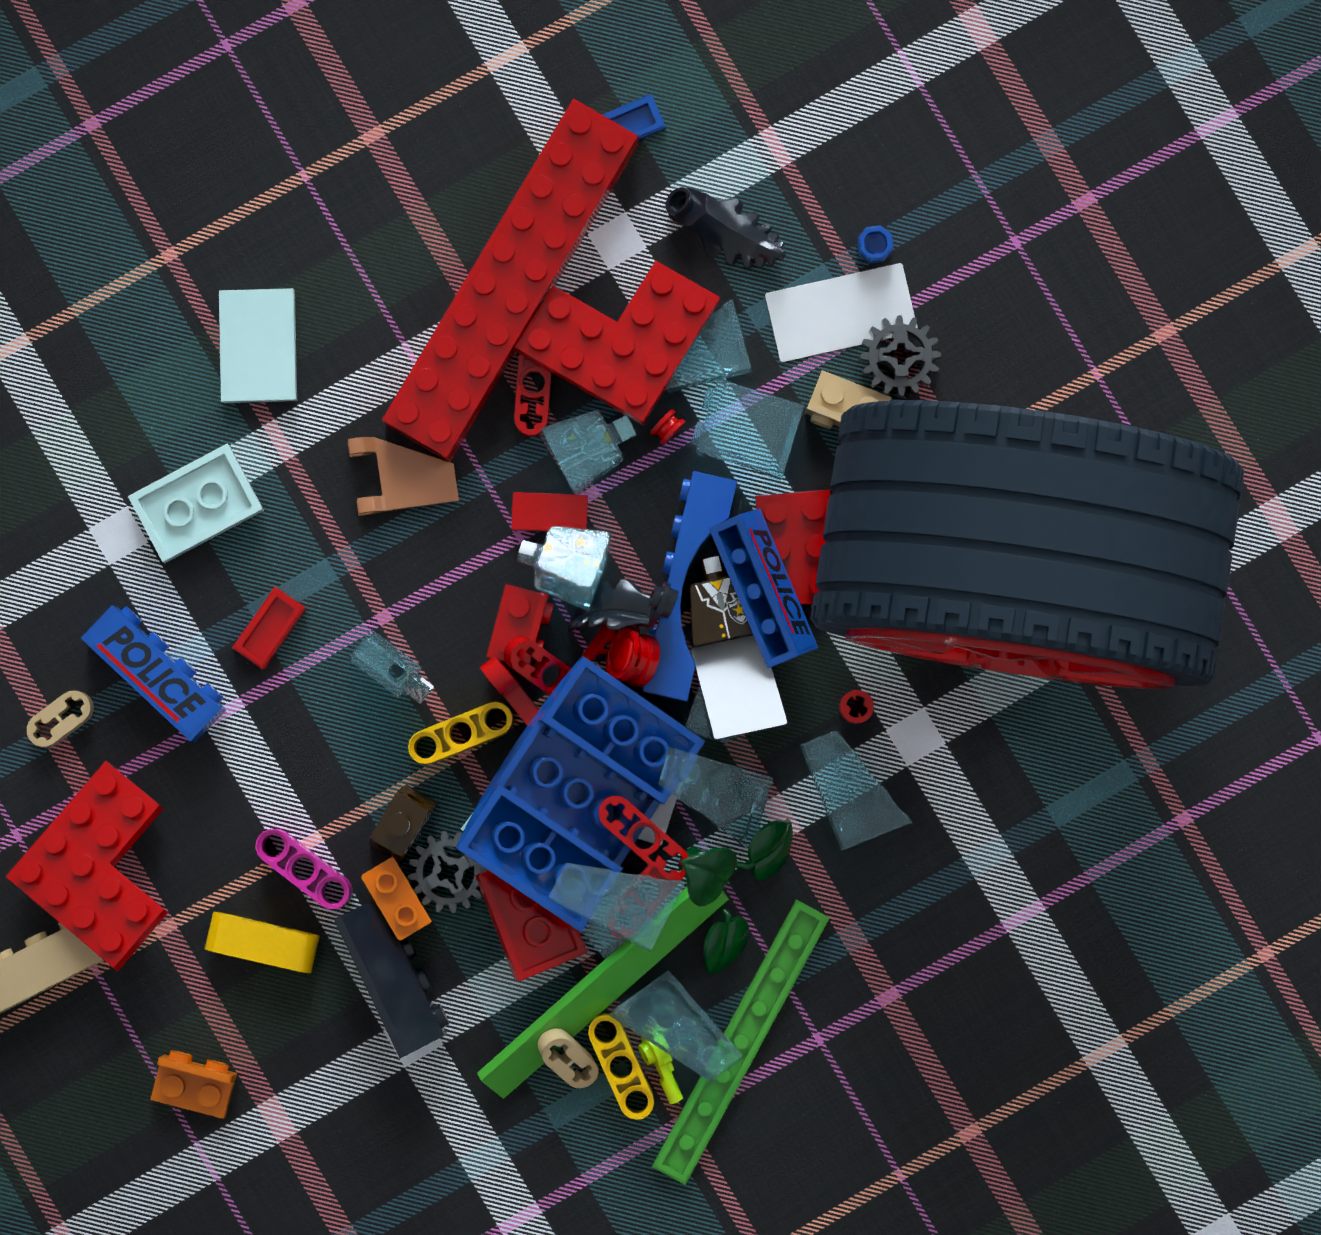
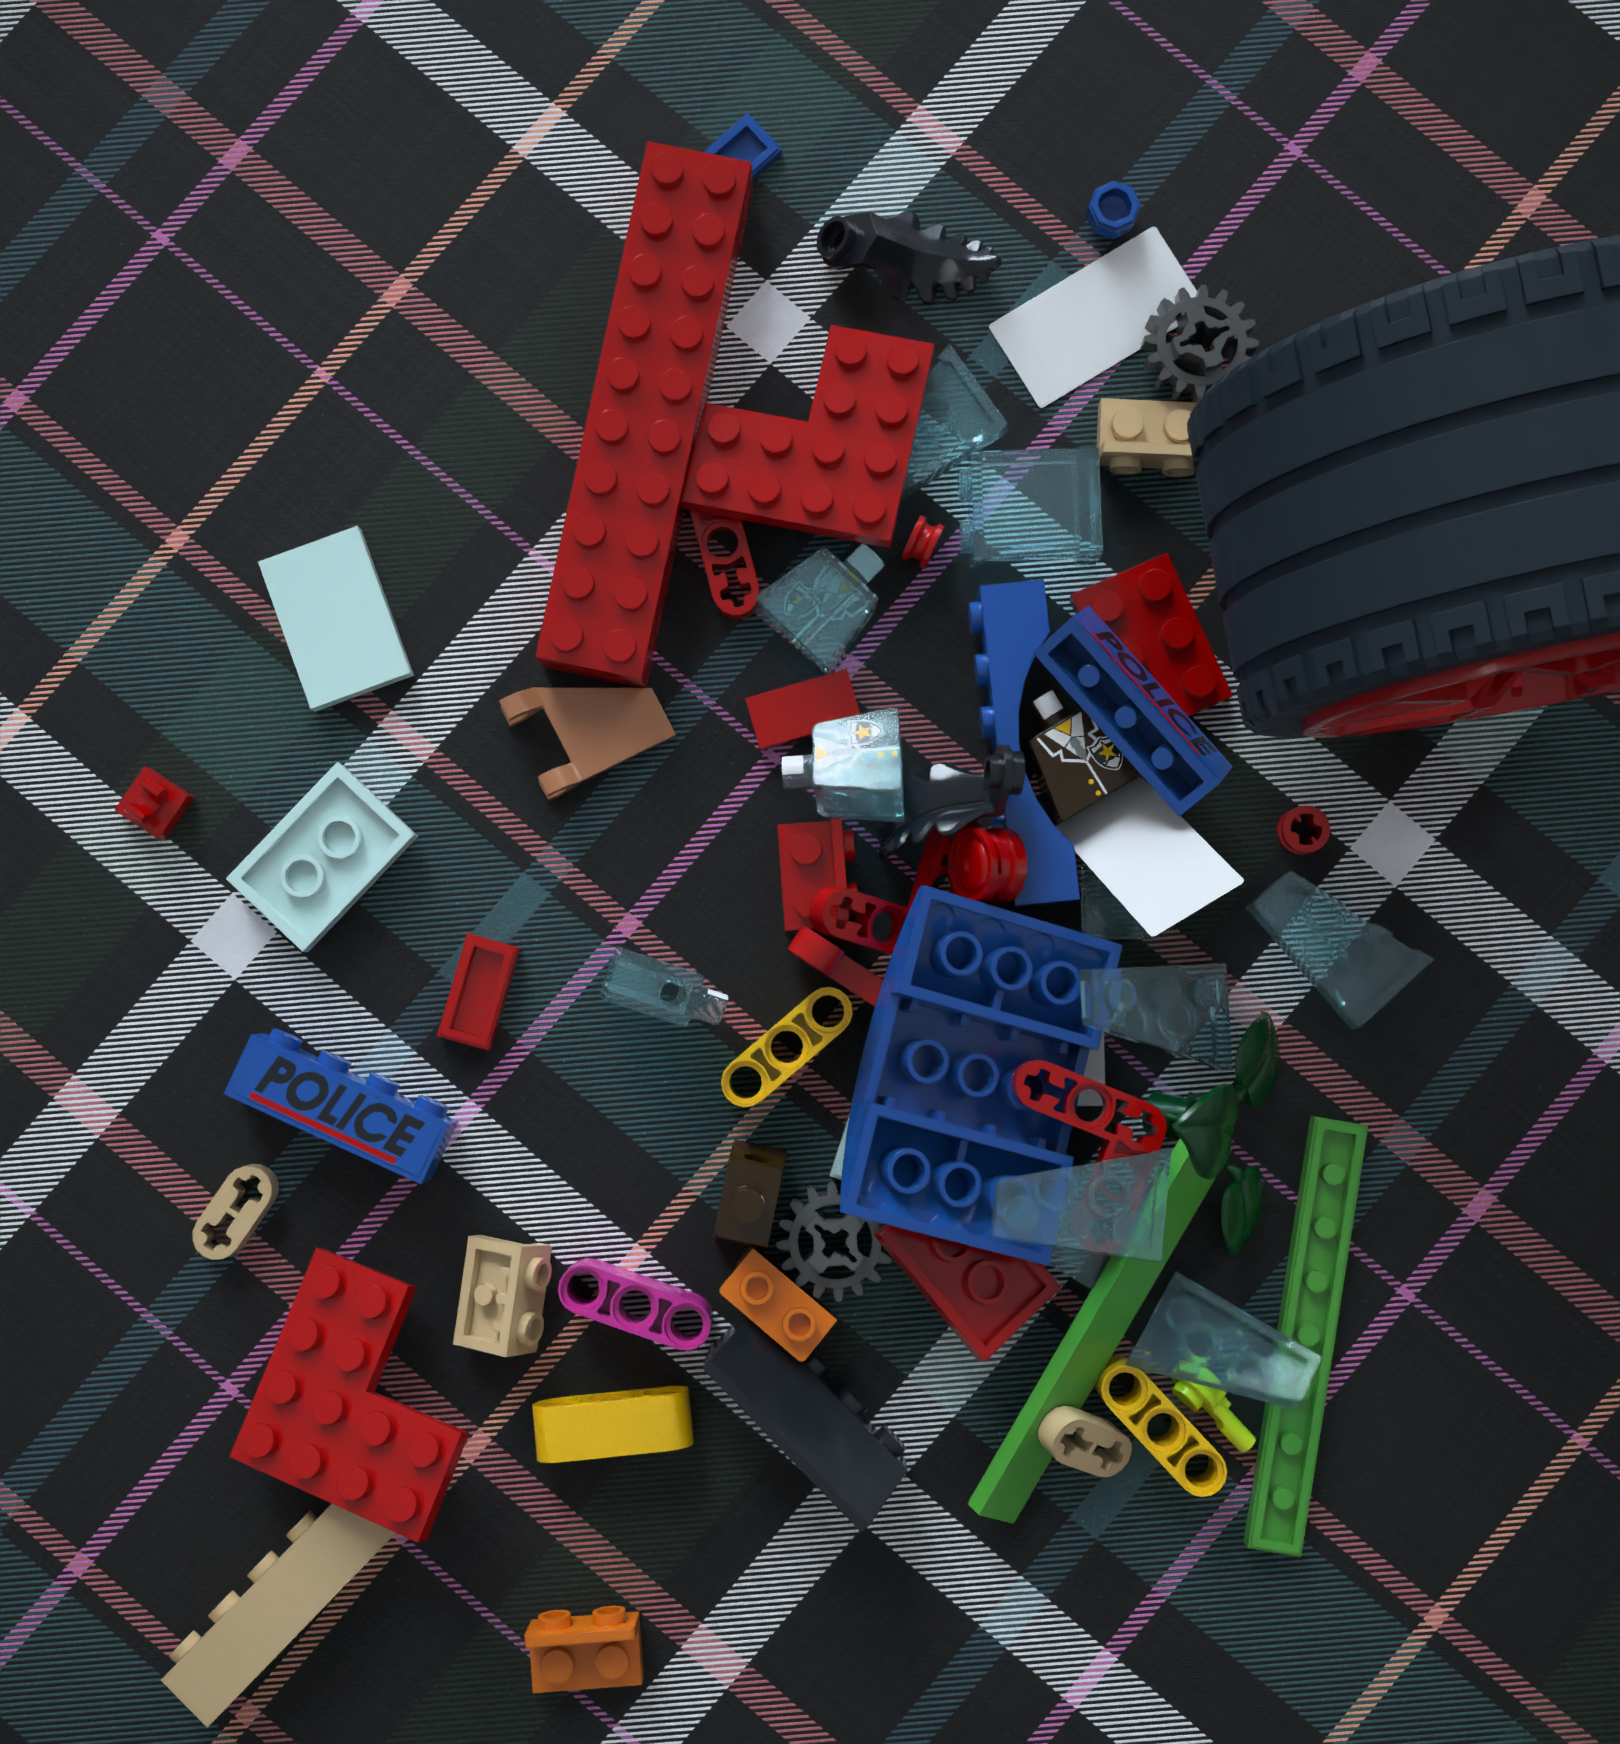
camera: 20 degrees left, 0 degrees up
none -> red tile [115,766,195,841]
none -> tan bracket [453,1235,552,1357]

